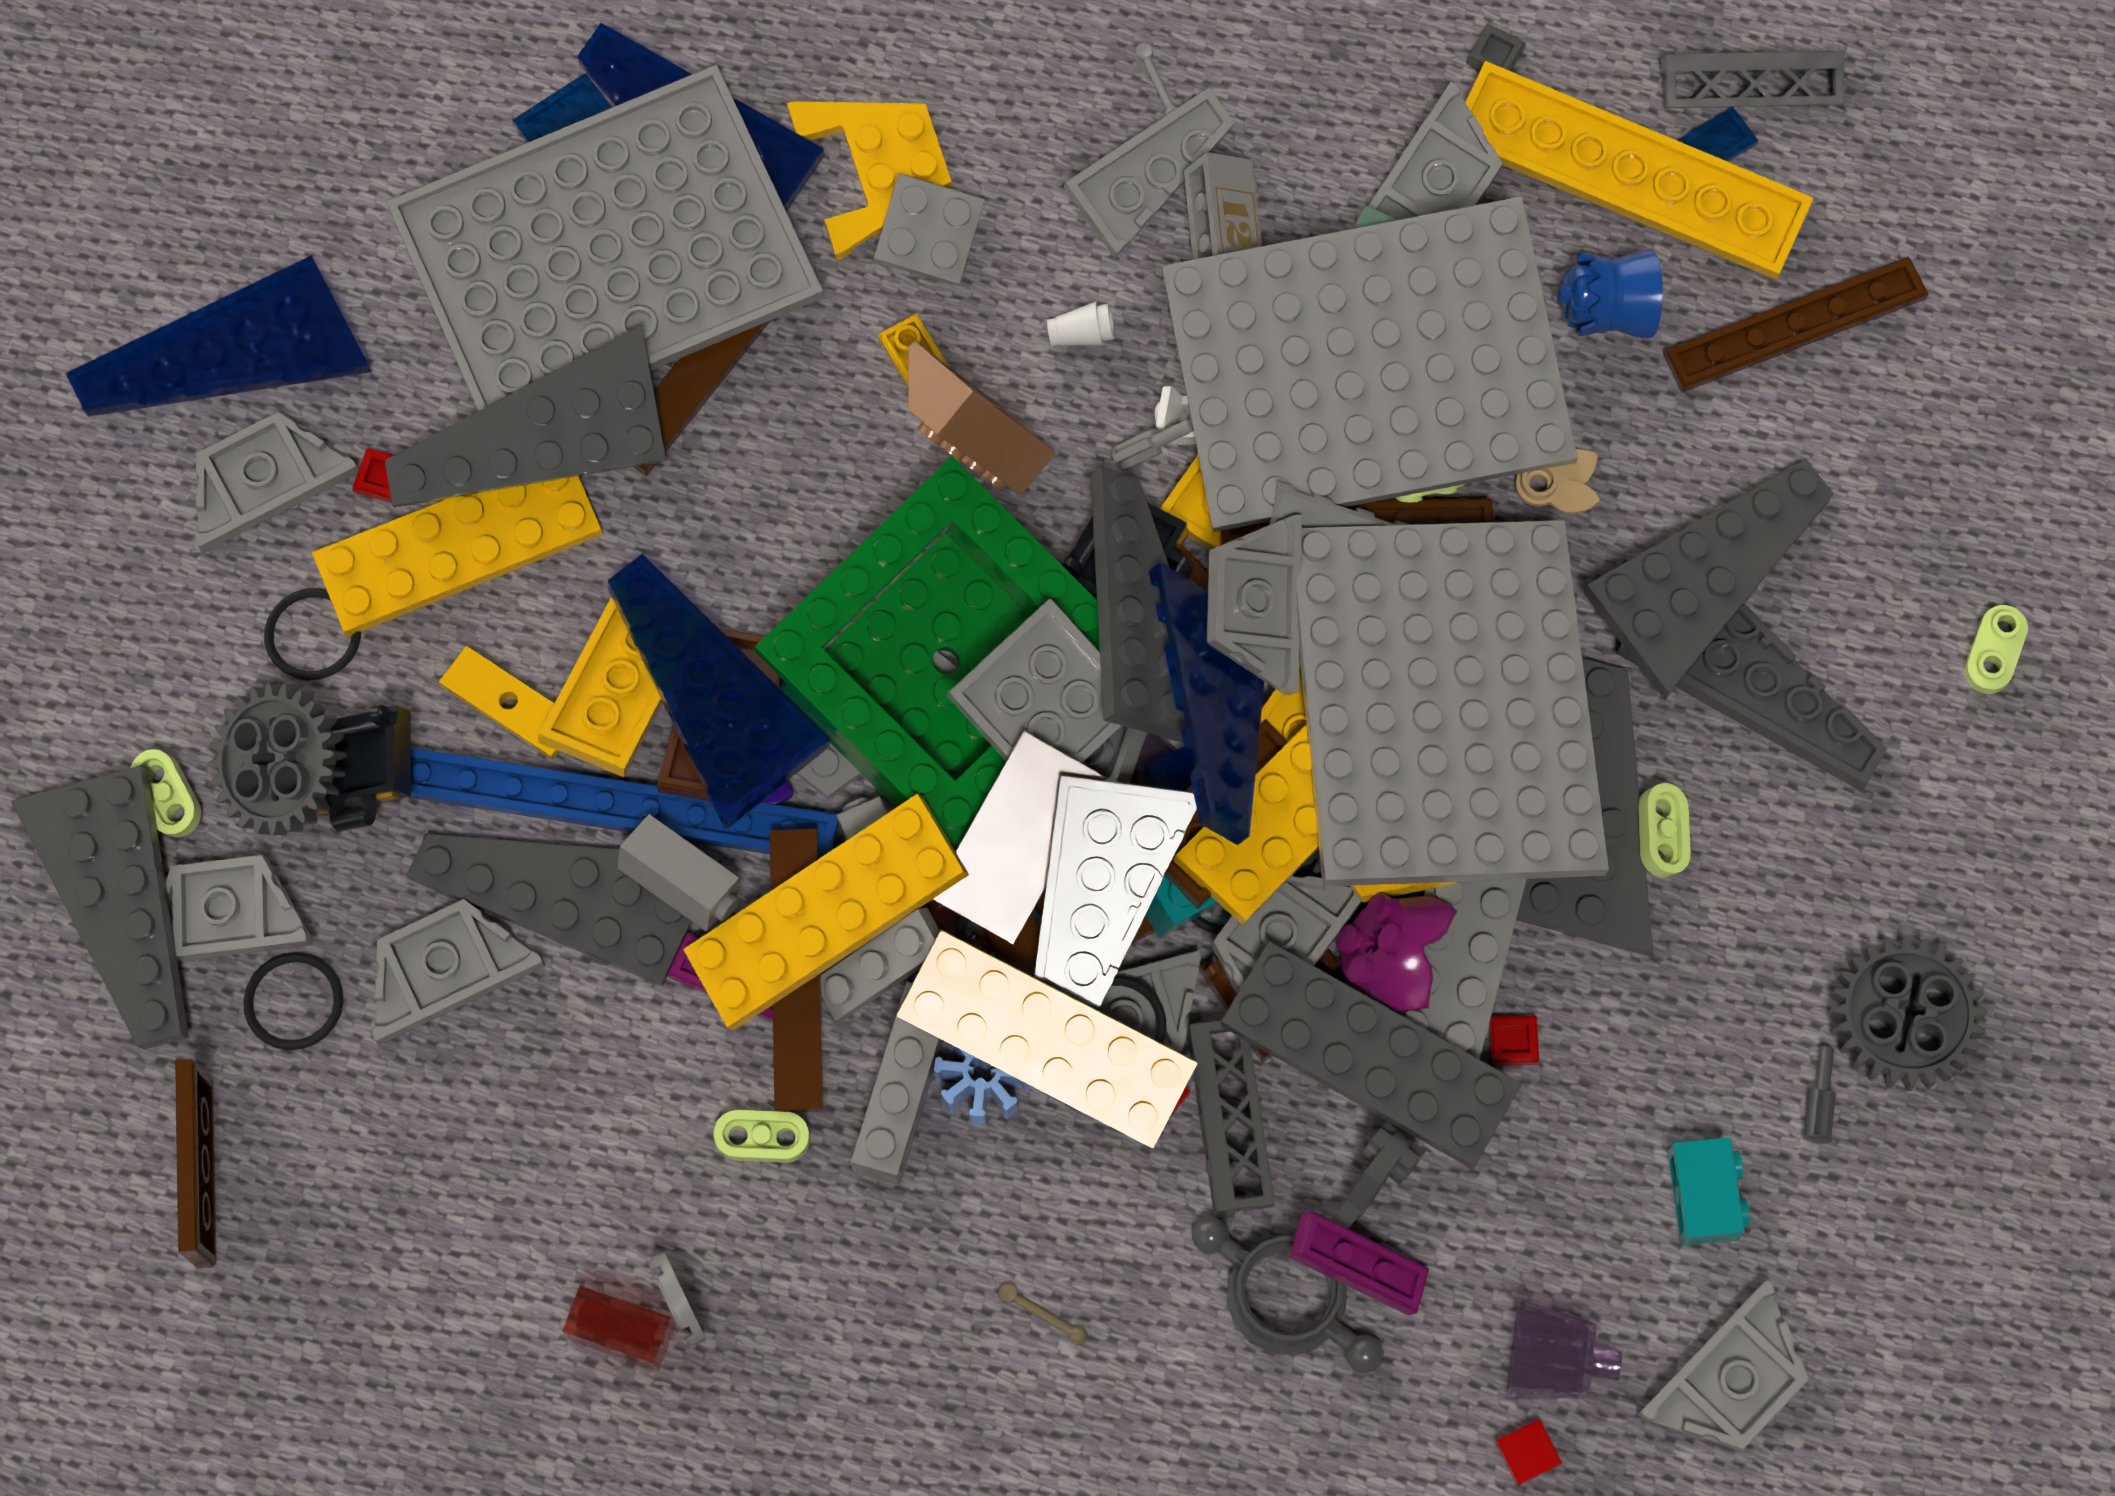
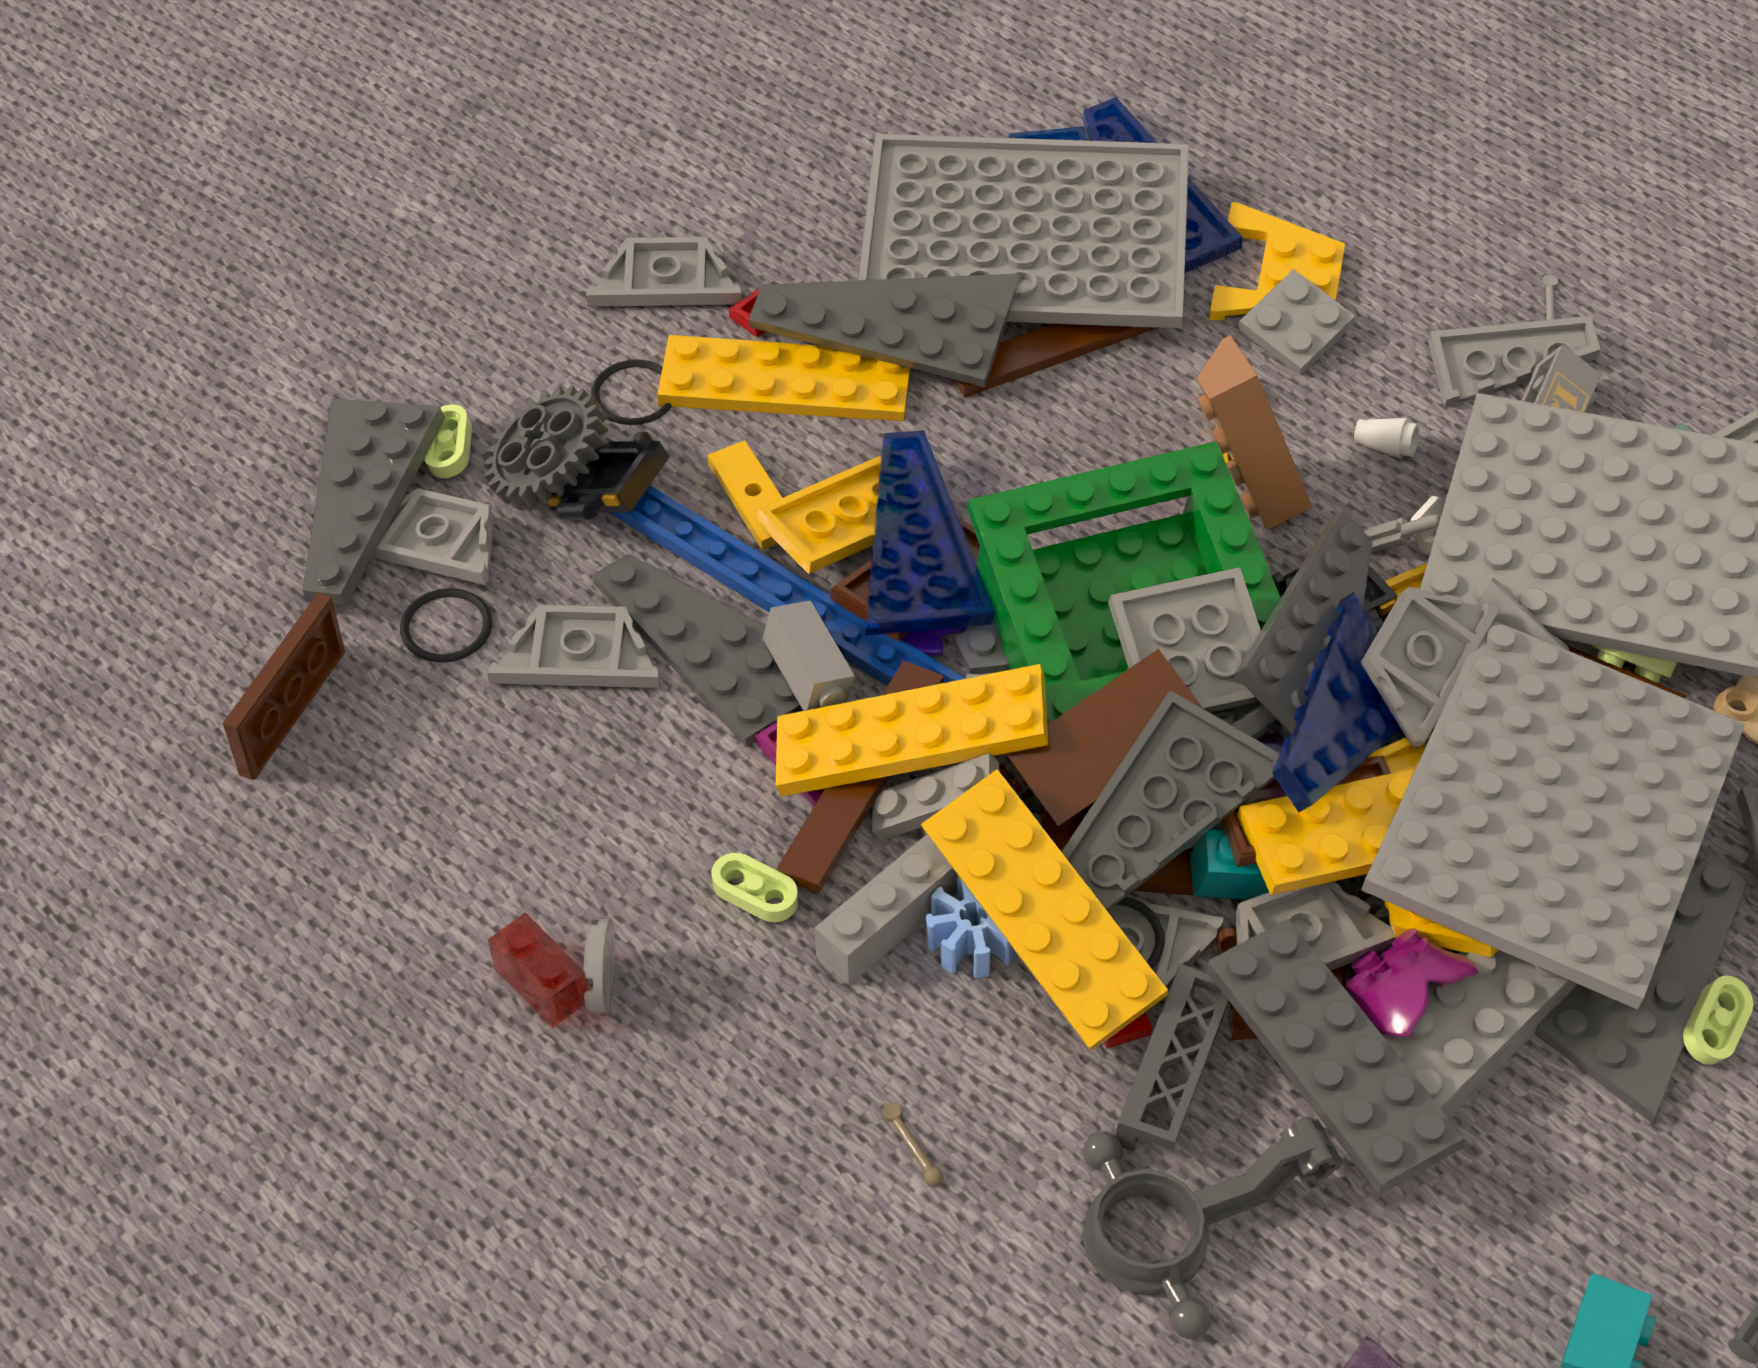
camera: 30 degrees right, 20 degrees down
clear blue wing [65,255,372,417] -> none
magenta tile [1289,1211,1429,1316] -> none
red tile [1489,1016,1539,1066] -> none

